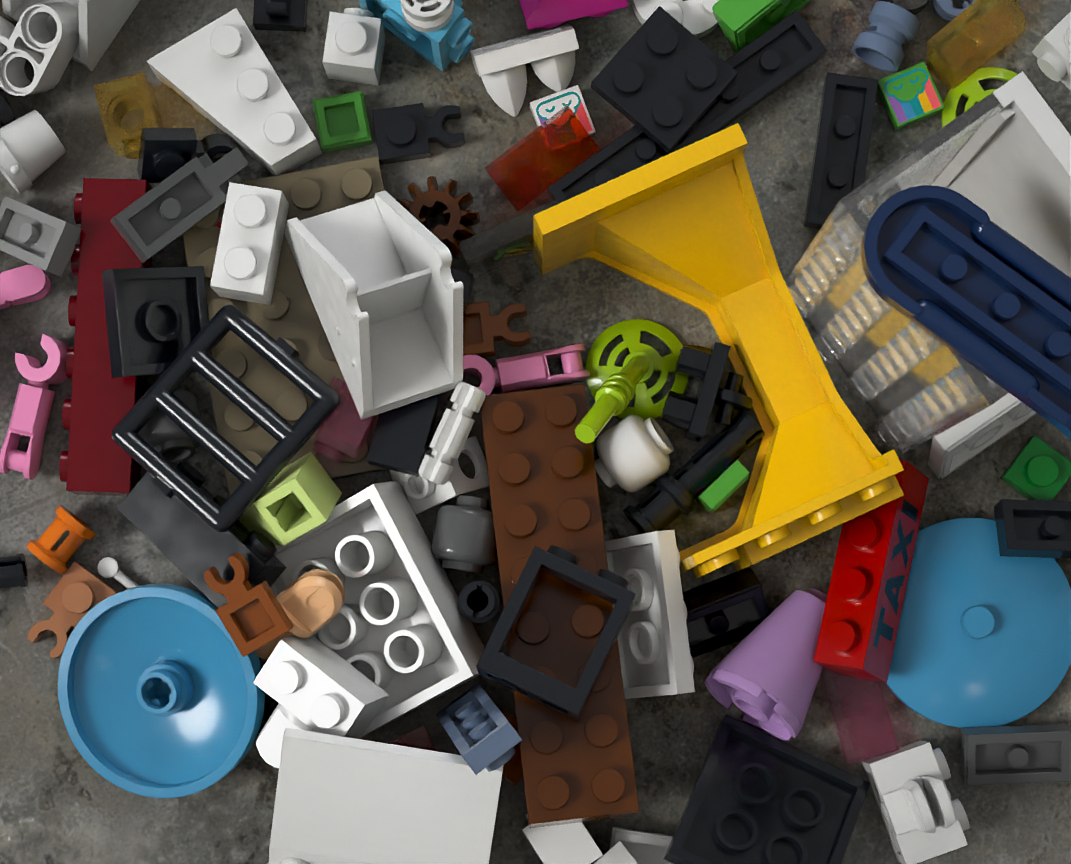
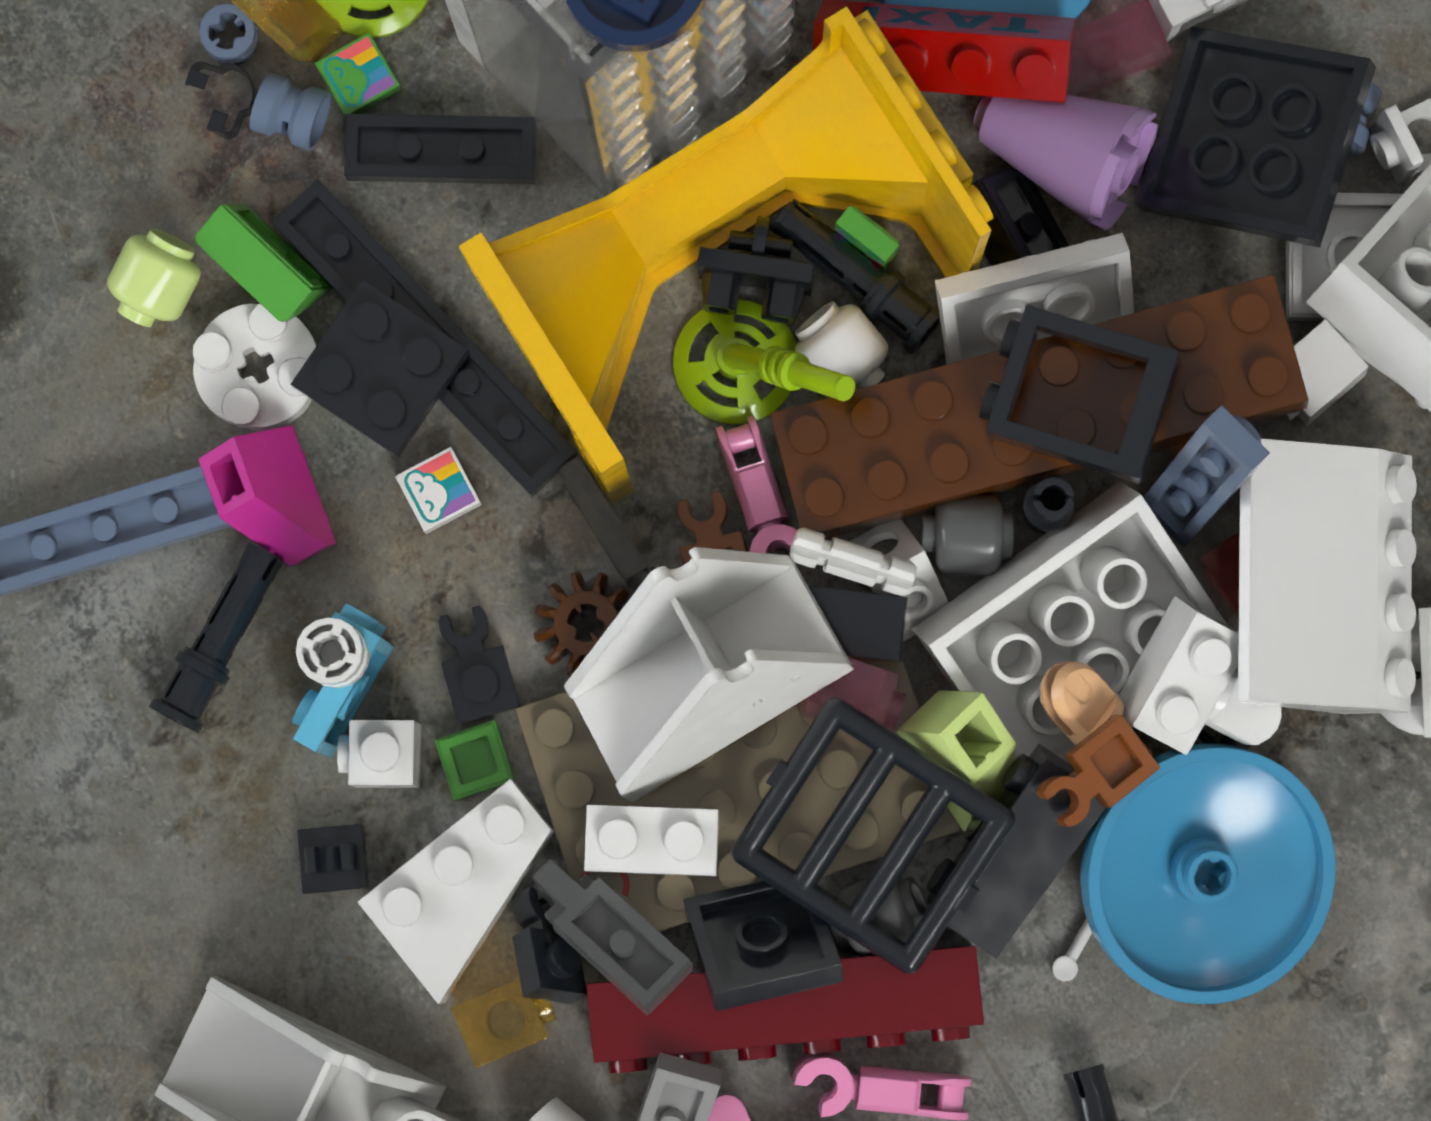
camera: 90 degrees left, 0 degrees up
orange bush [26,505,97,575] -> none
nougat plate [27,561,119,659] -> none
white tile [470,24,579,117] -> none
clear red plate [485,105,600,212] -> none

